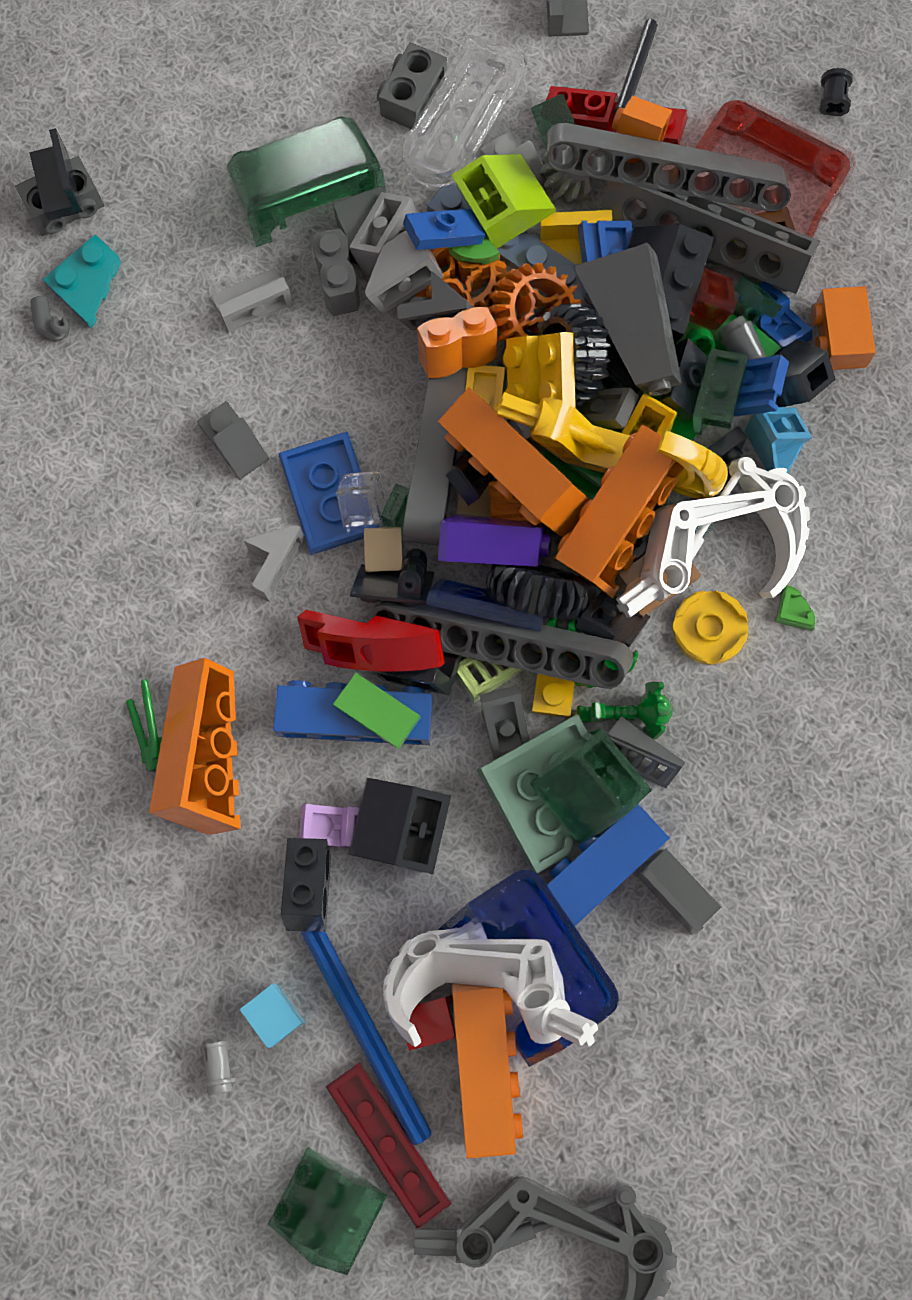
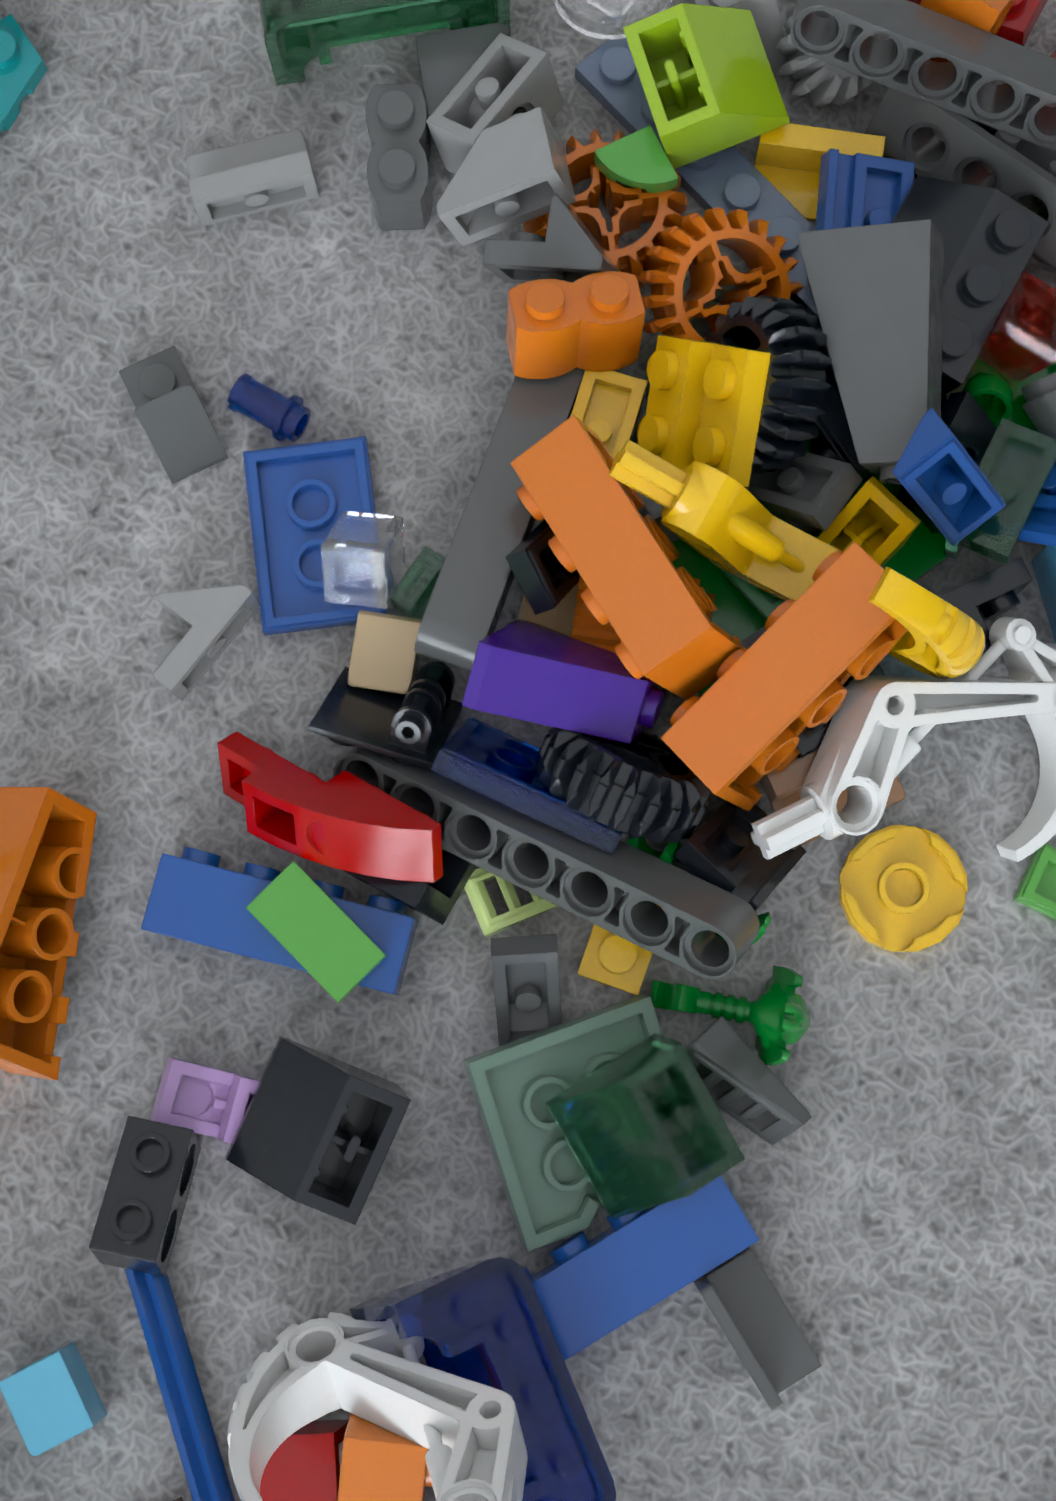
camera: 10 degrees right, 5 degrees up
blue plate [403,209,485,250] -> none
none -> clear blue pin [228,373,311,442]
none -> blue slope [893,408,1006,546]

